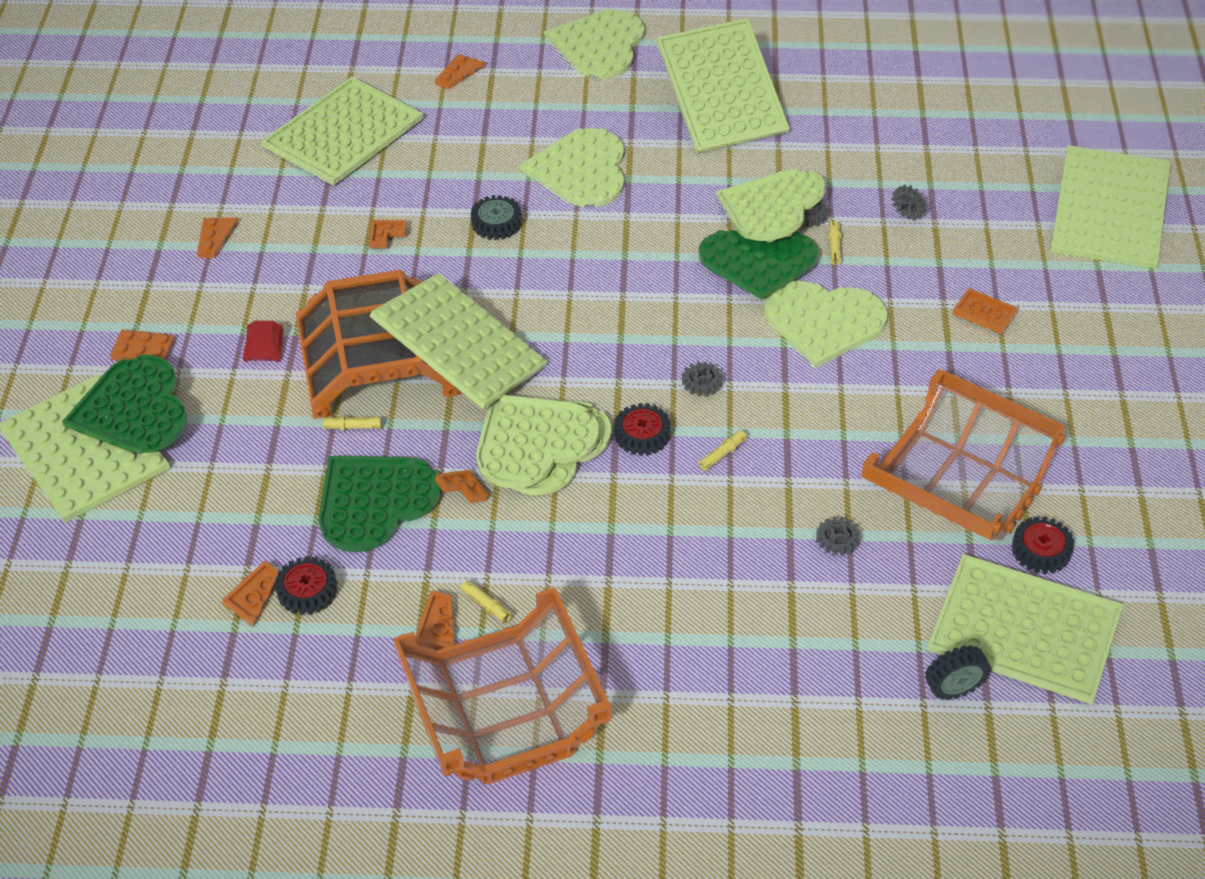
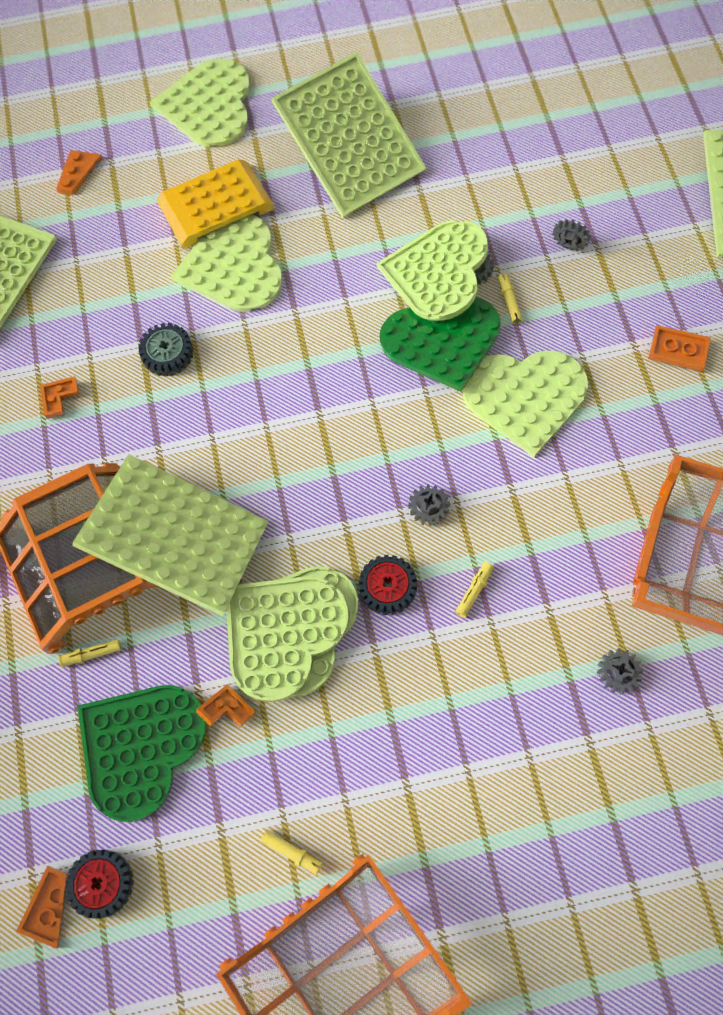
camera: 10 degrees left, 20 degrees up
orange wing [415,591,454,650] -> none
none -> yellow slope [157,159,275,249]

